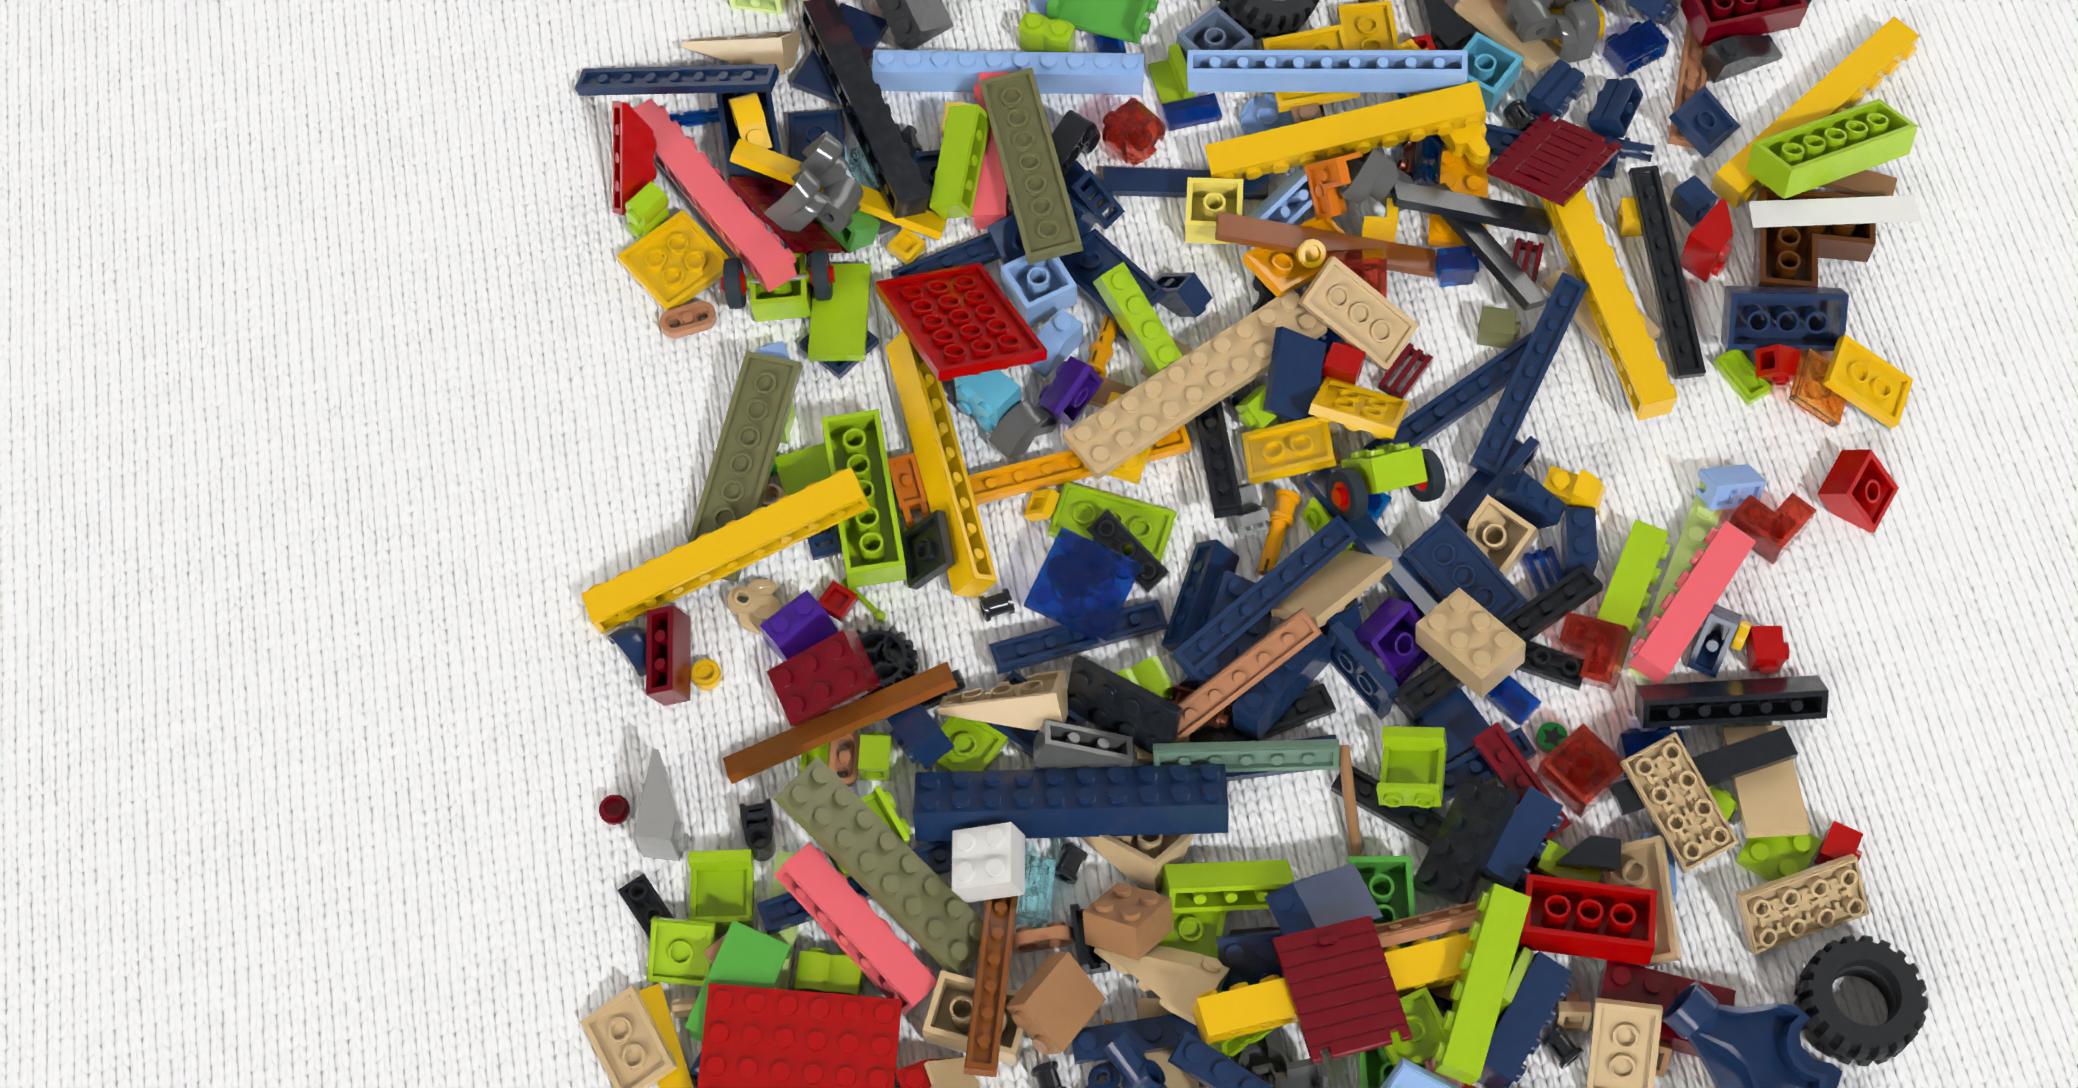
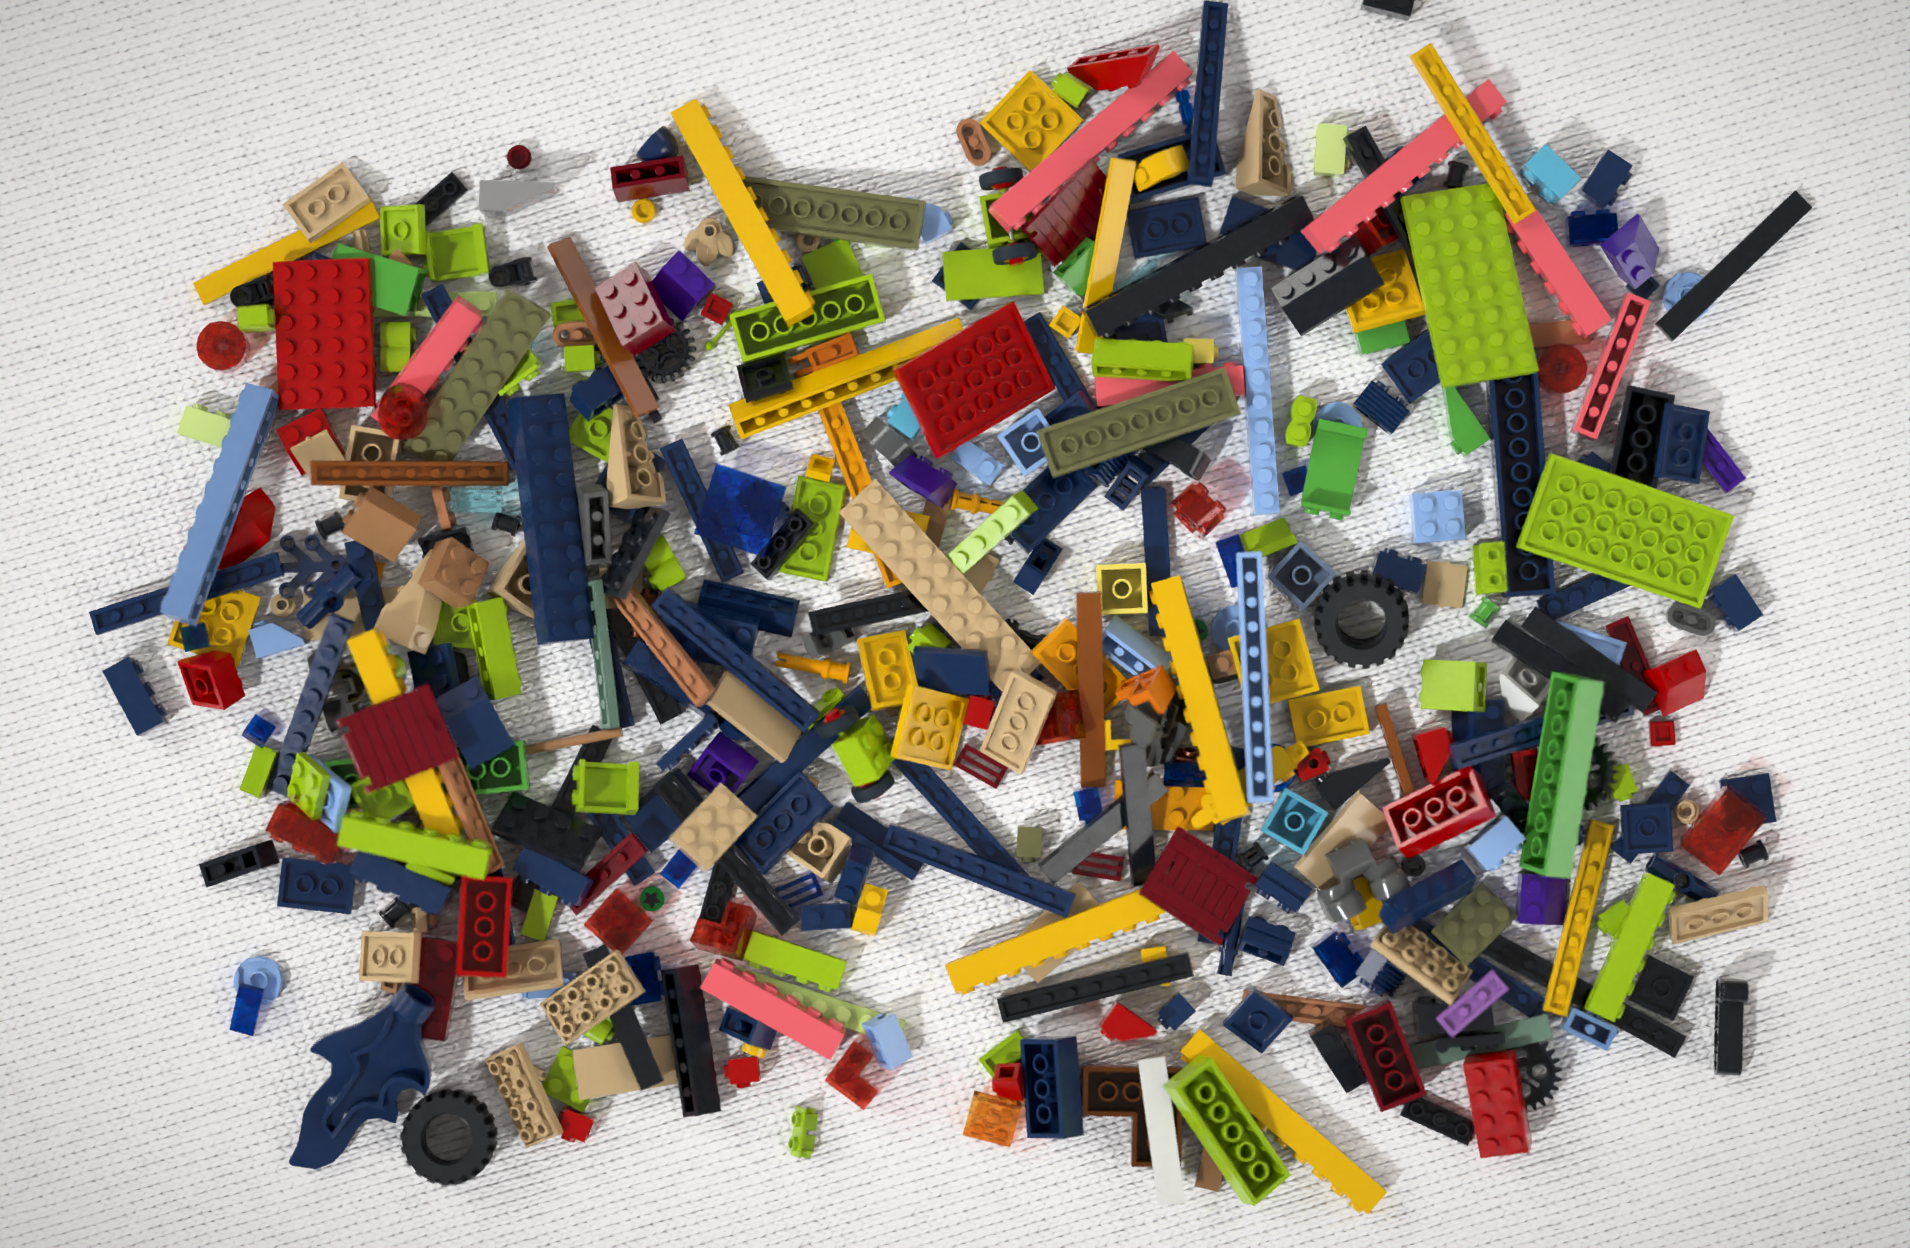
camera: 80 degrees right, 25 degrees up
dark grey piece [764,131,863,234] -> none
white brick [952,822,1025,903] -> none
yellow tile [1296,239,1326,268] -> none
black slope [1556,835,1621,873] -> none
red slope [1817,449,1899,533] -> none
yellow plate [1822,334,1914,429] -> none
none -> clear red brick [378,383,429,440]
none -> lime hinge [788,1106,818,1158]

